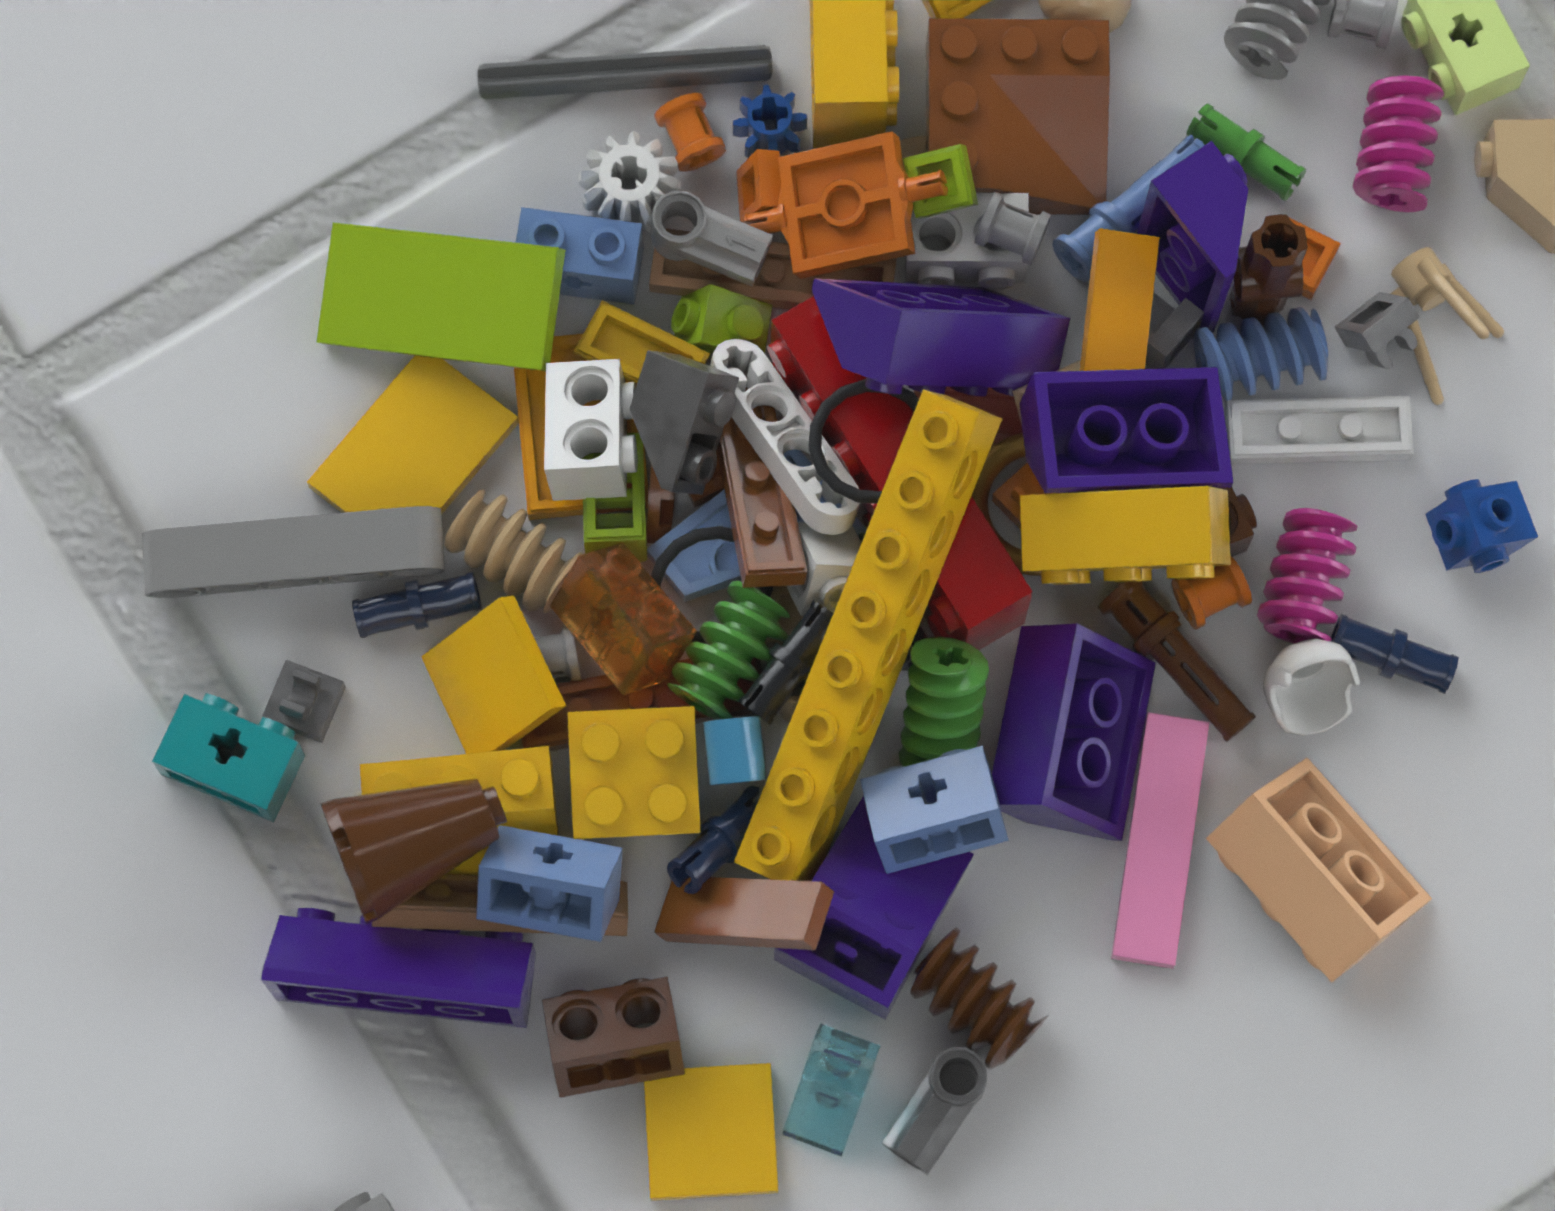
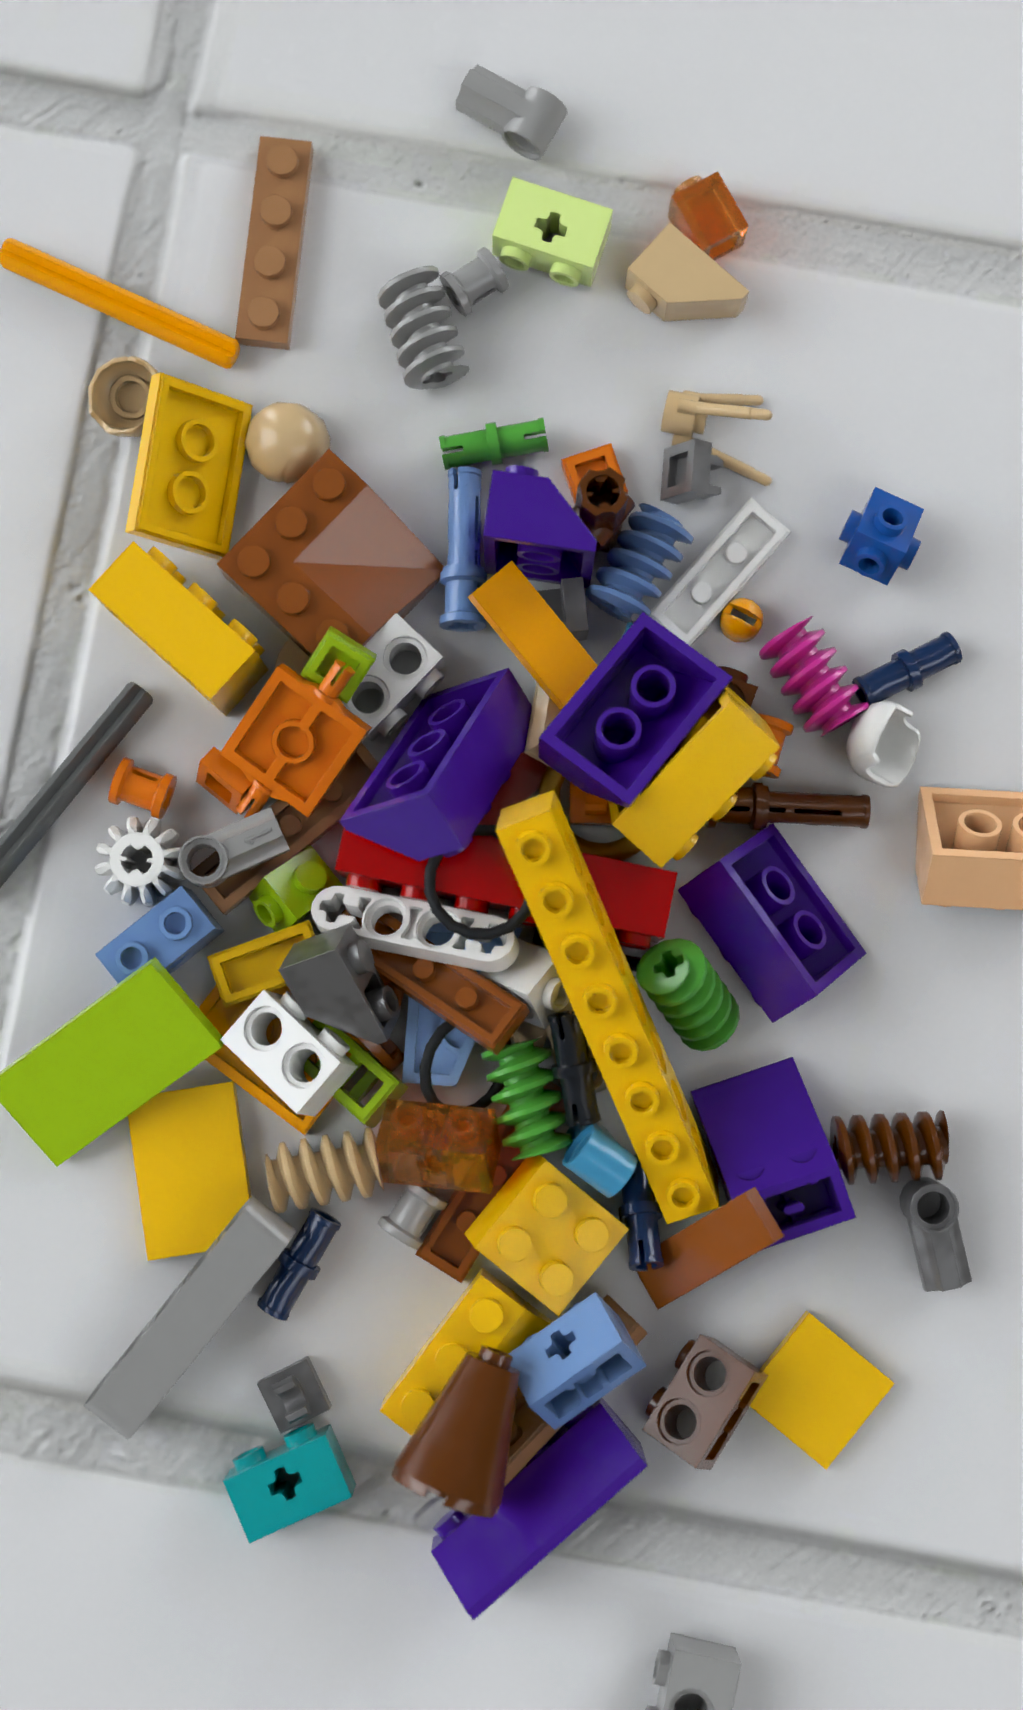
camera: 45 degrees left, 10 degrees up
yellow tile [421,595,566,754] -> none
blue gear [733,85,807,158] -> none
clear light blue slope [782,1023,881,1157] -> none
medium blue brick [860,746,1009,874] -> none
light grey bush [974,192,1051,266] -> none
bright pink tile [1111,712,1210,969] -> none
dark pink piece [1352,75,1444,212] -> none
none -> light orange hinge [719,598,763,643]

